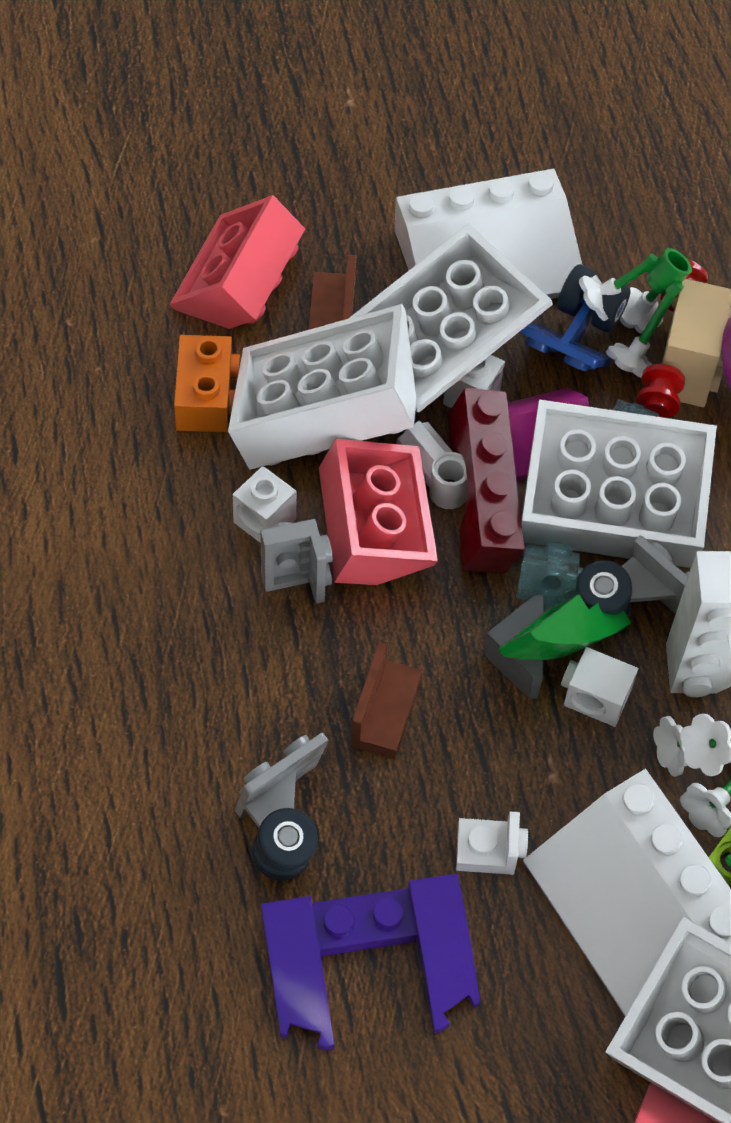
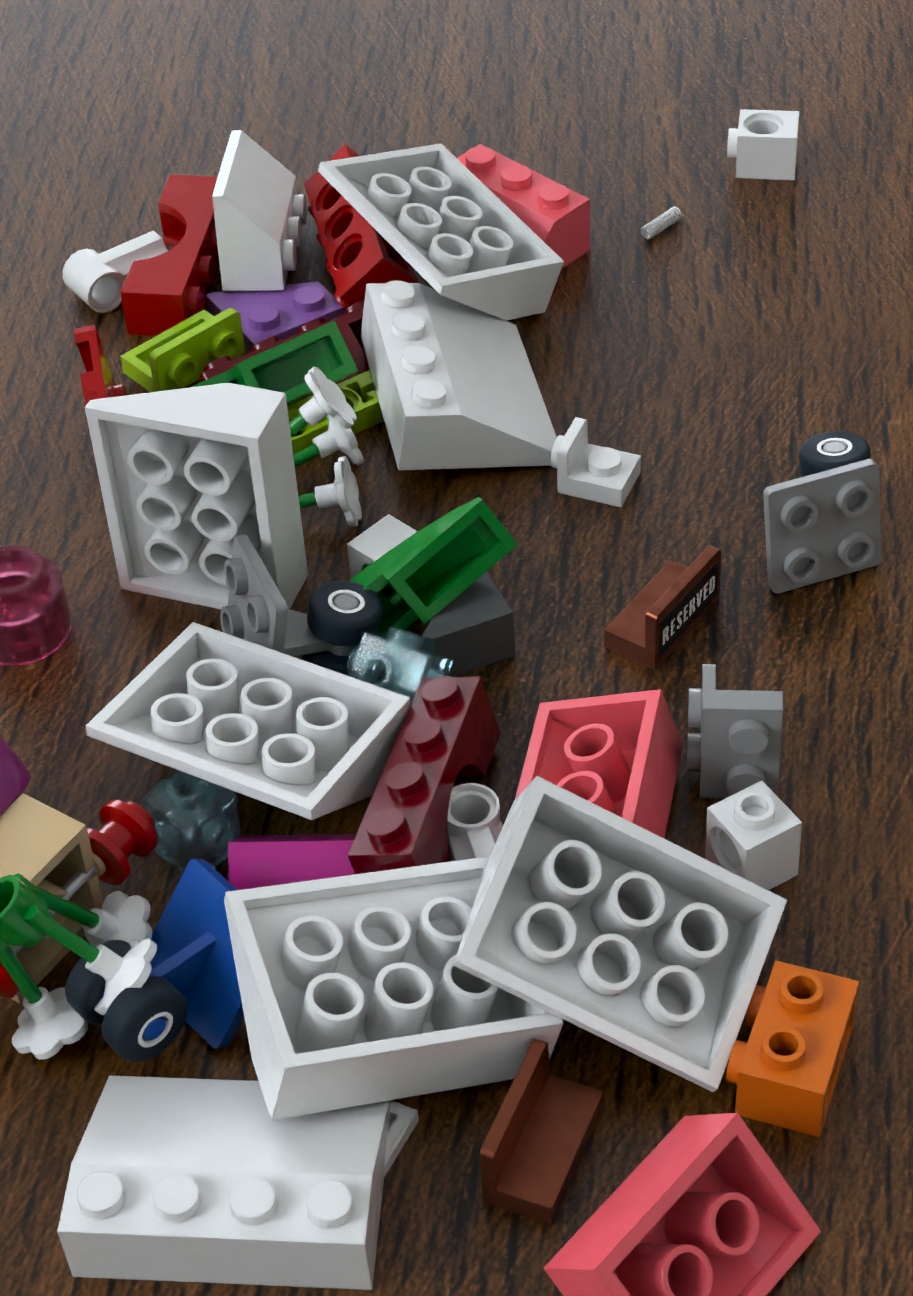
camera: 155 degrees left, 15 degrees down
dark purple wedge [261,873,480,1051] -> none

